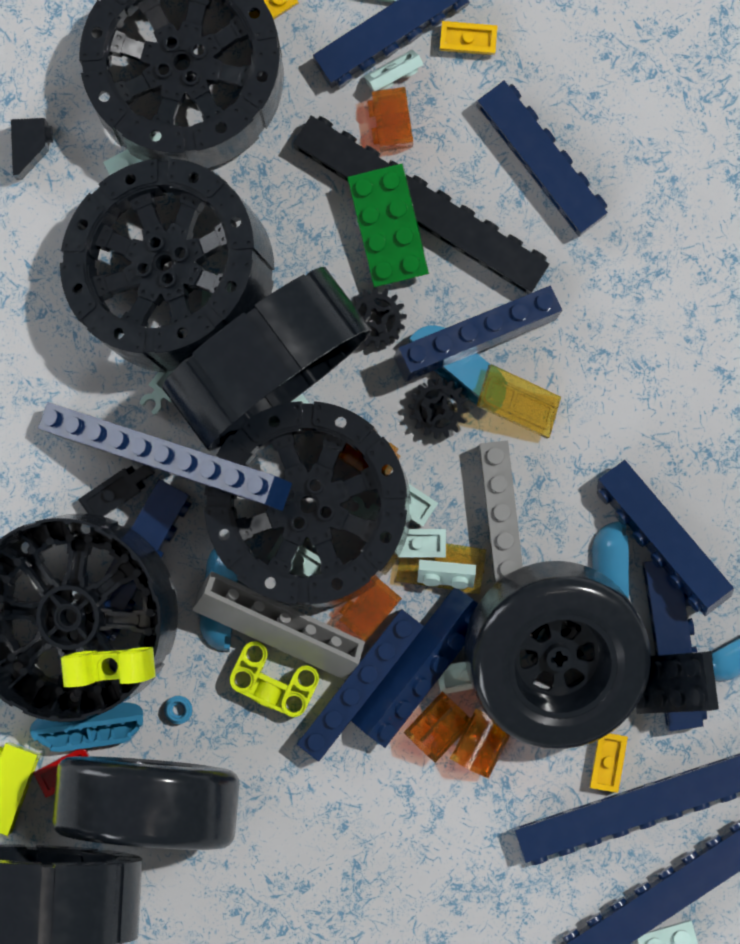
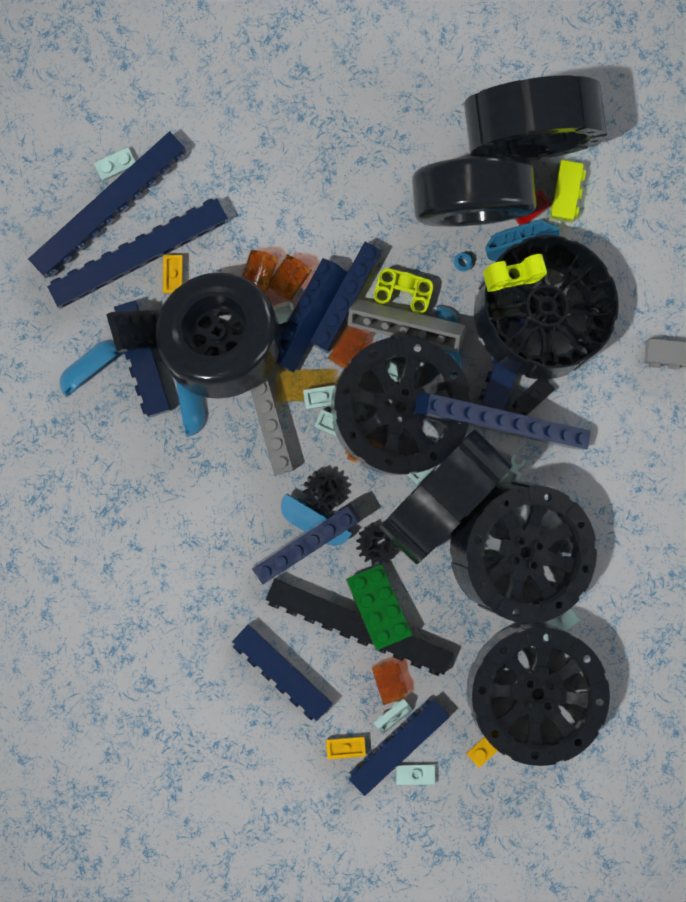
camera: 160 degrees right, 0 degrees up
black slope [11,118,53,180] -> none
light aqua plate [417,560,476,589] -> none
clear yellow piece [477,364,561,439] -> none
dark blue brick [597,460,734,616] -> none

